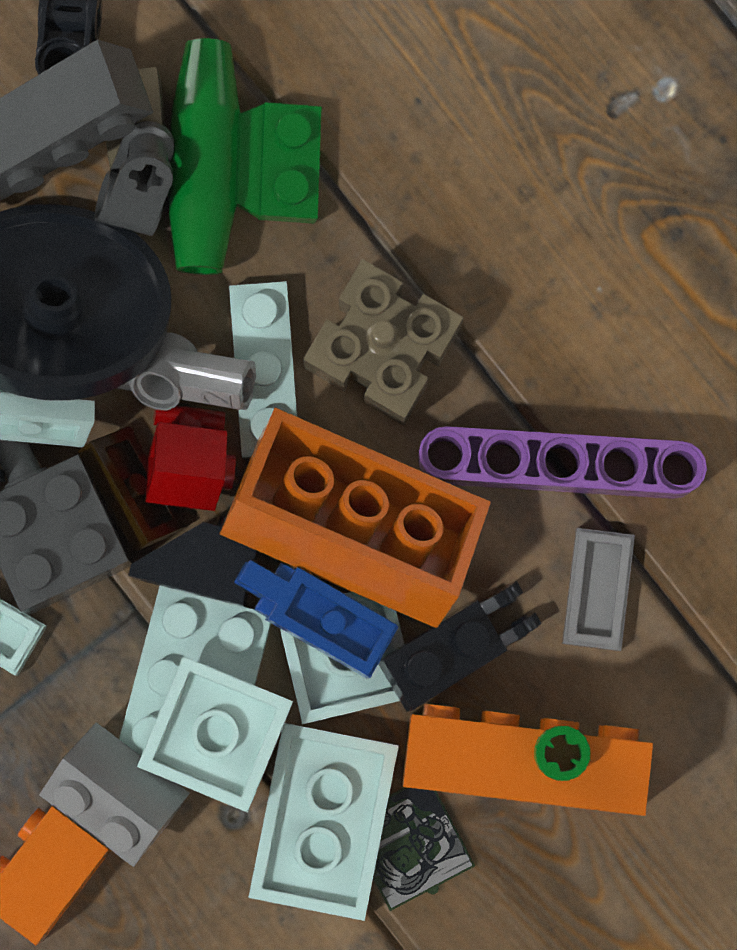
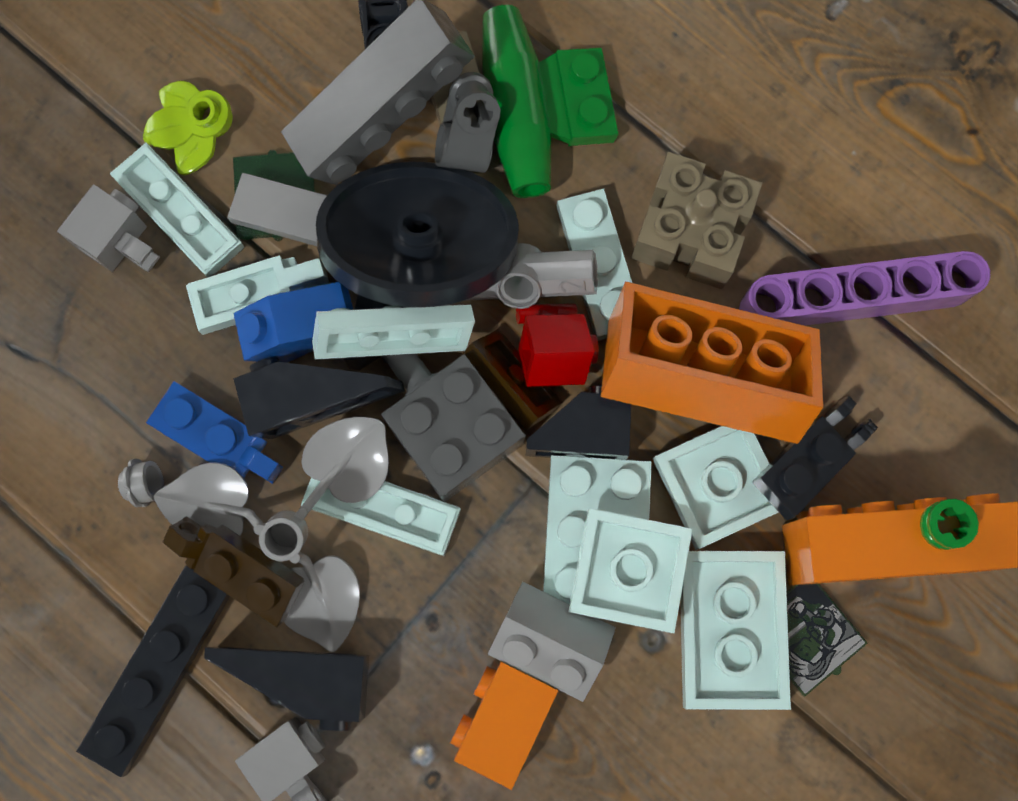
camera: 15 degrees left, 5 degrees down
blue hinge [234,560,399,679] -> none
light grey tile [562,528,635,651] -> none

